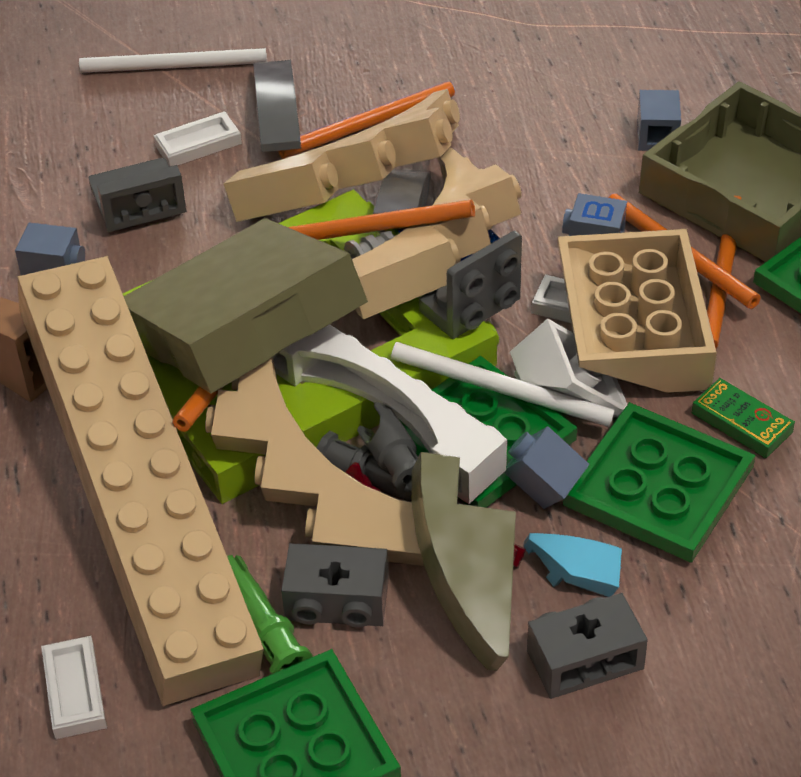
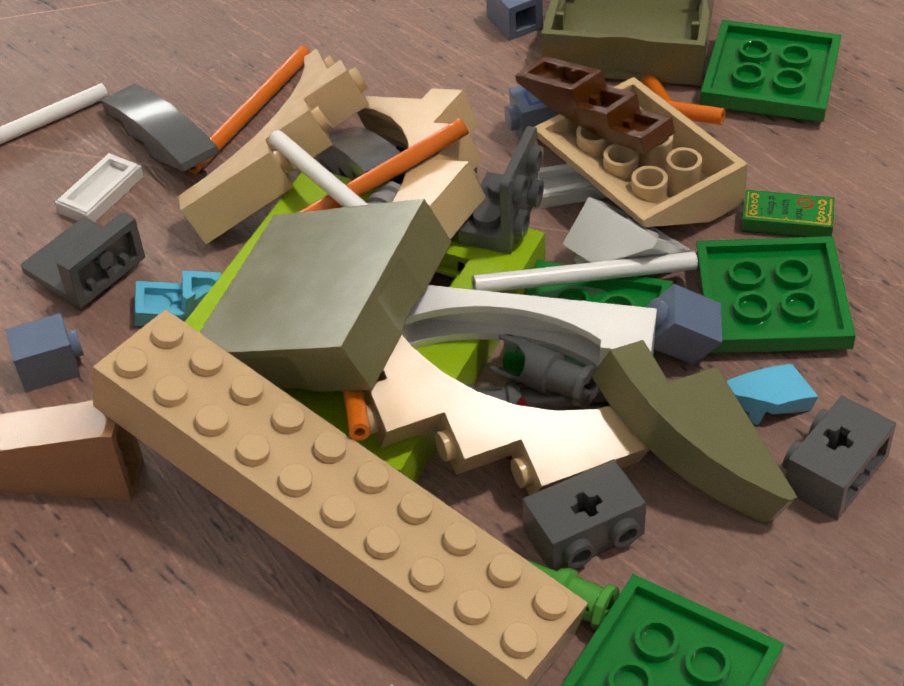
camera: 30 degrees left, 0 degrees up
none -> medium azure slope [134,270,221,326]
none -> white piece [269,130,368,207]
none -> reddish brown slope [515,56,675,154]

